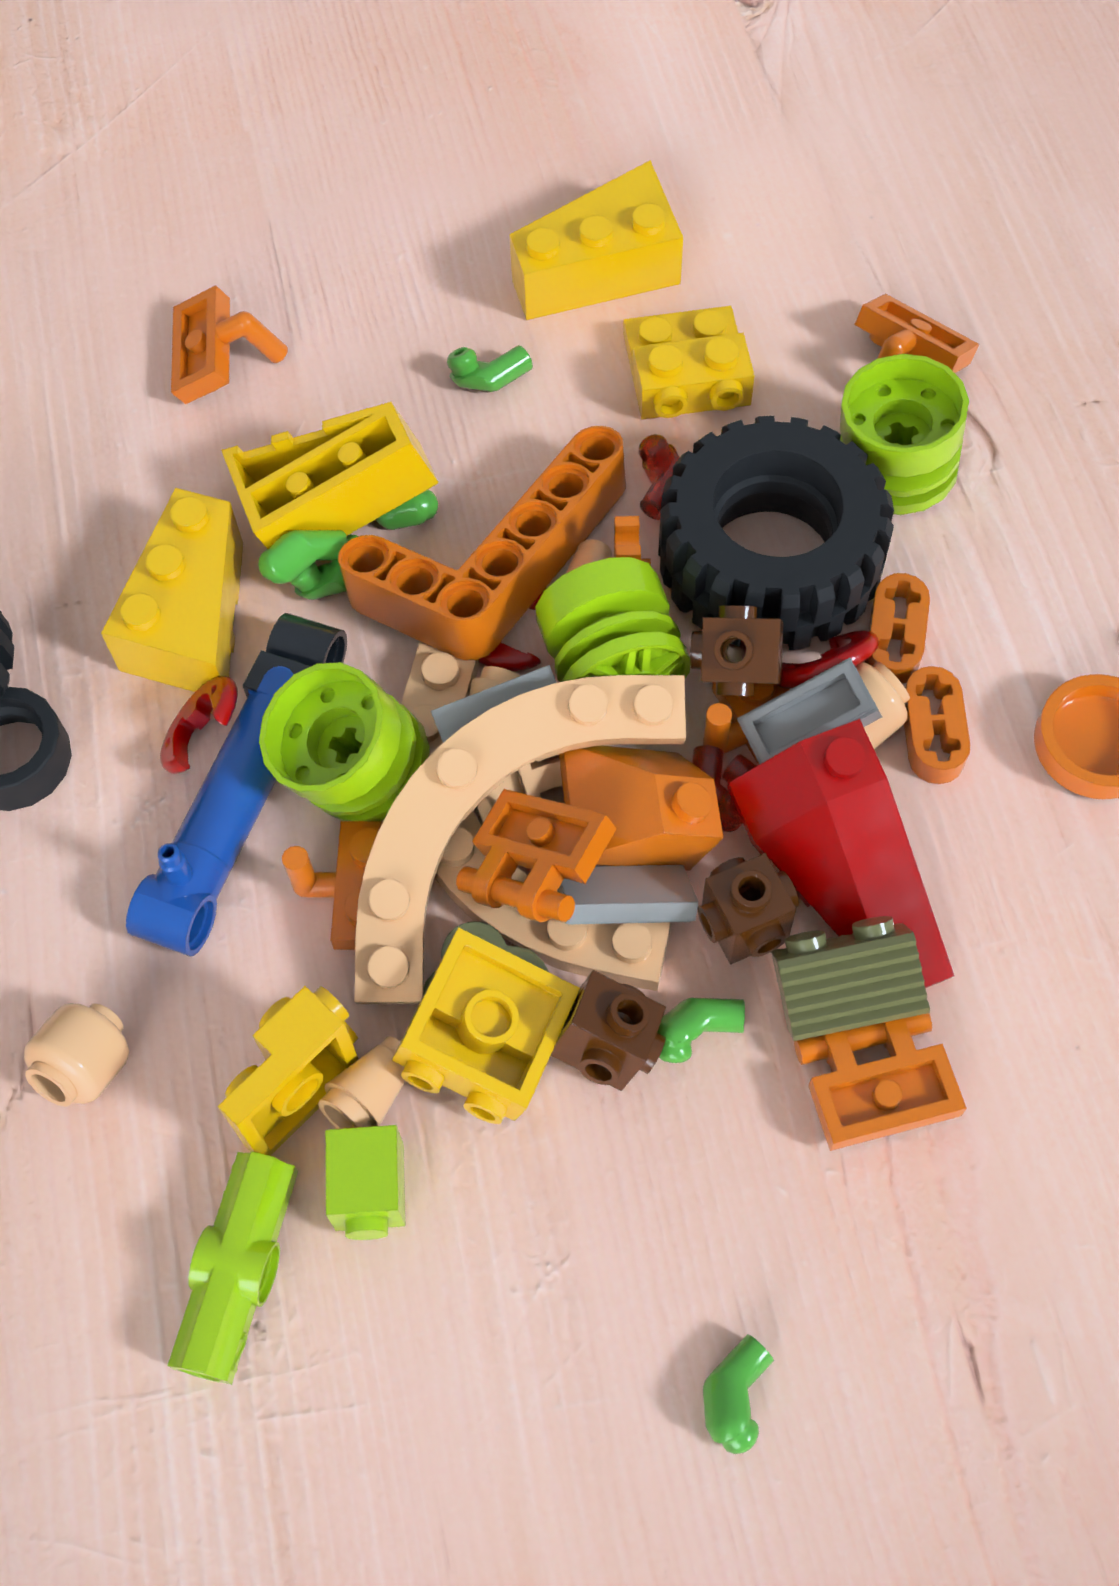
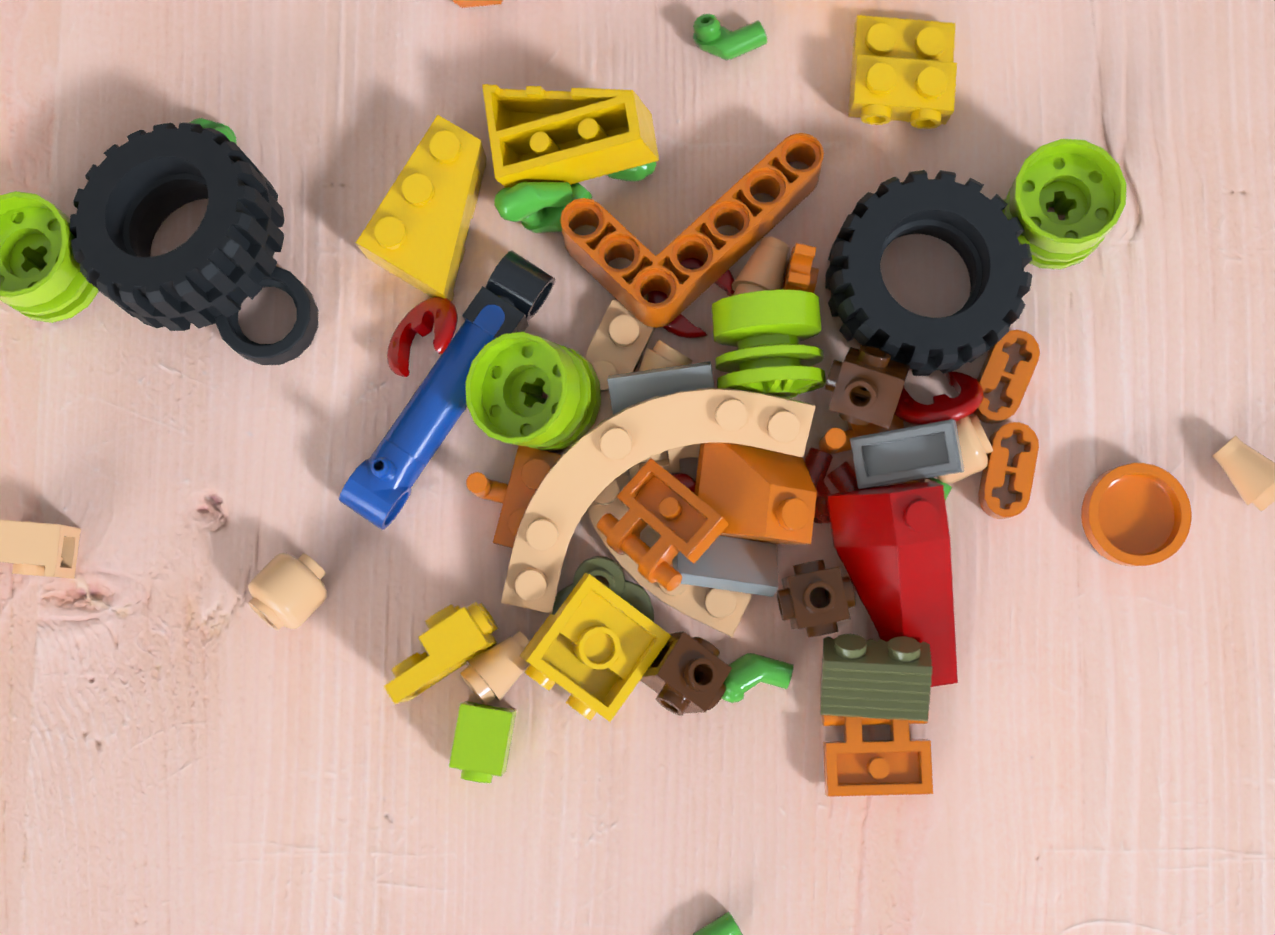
camera: 10 degrees right, 20 degrees up
lime piece [167,1151,298,1385] -> none
clear red arm [638,434,680,520] -> none
orange plate [854,293,980,373] -> none

